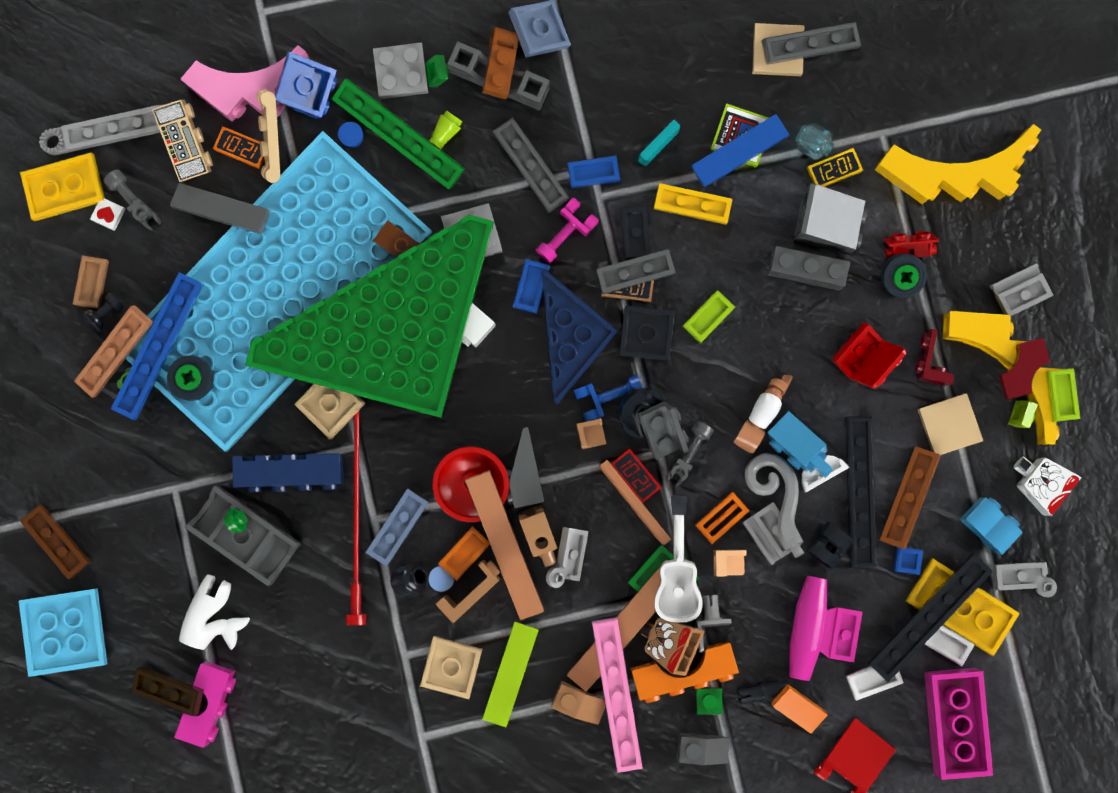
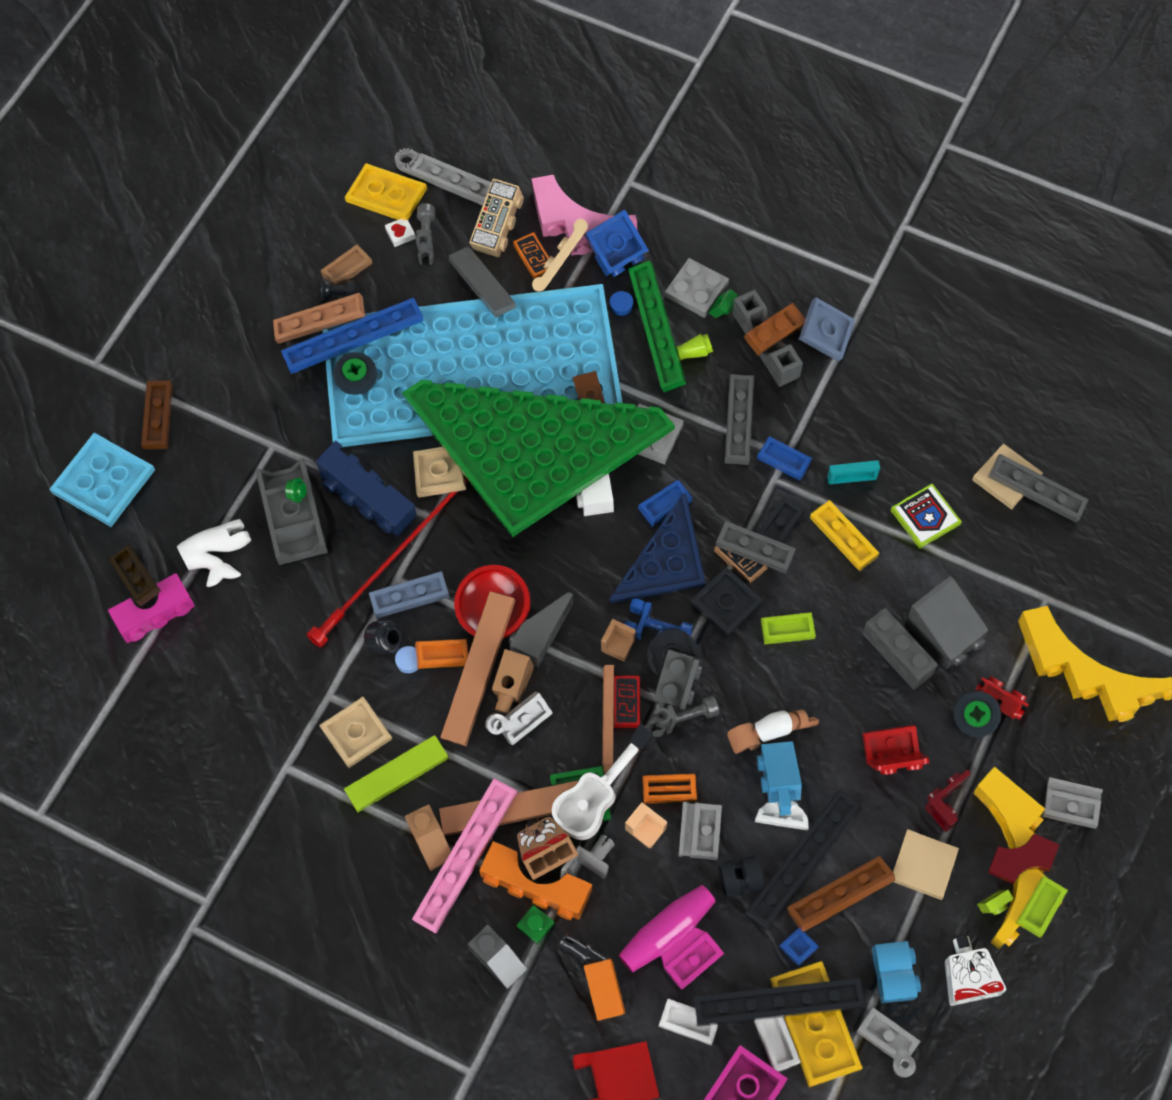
camera: 45 degrees right, 20 degrees down
medium nougat panel [436,560,501,623] -> none
dark pink bar [536,198,599,263] -> none
blue tile [691,114,789,188] -> none
light grey plant [745,453,804,558] -> none
clear light blue head [795,123,834,160] -> none
tile [807,148,863,187] -> none

